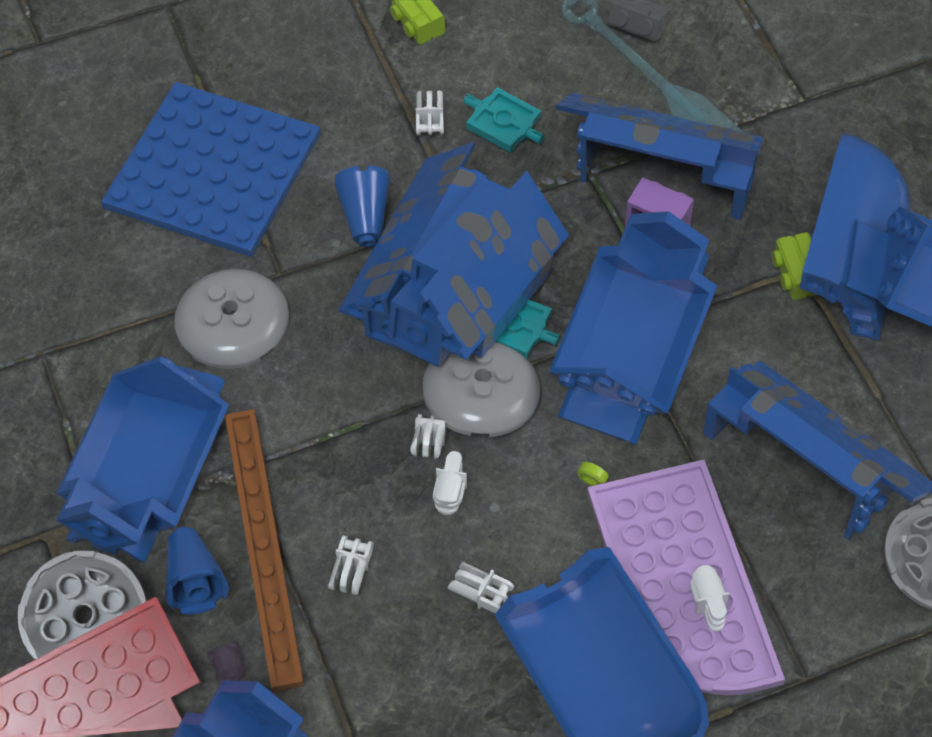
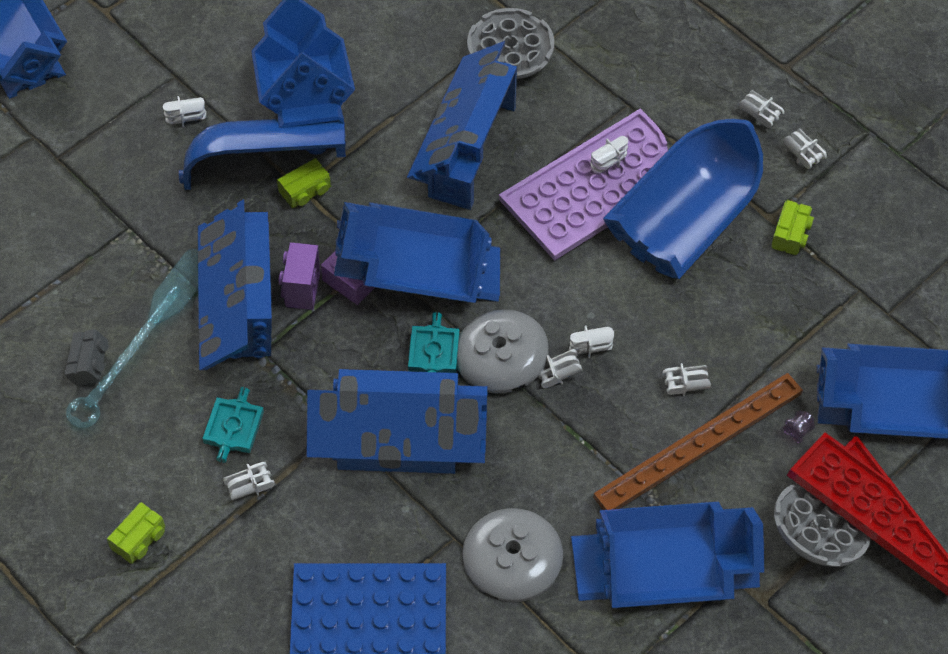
camera: 115 degrees left, 0 degrees up
blue cone [165,527,229,615] -> none
blue cone [334,165,390,247] -> none
blue panel [387,170,569,367] -> none
white arm [448,561,514,613] -> none
lime tile [577,462,609,486] -> none

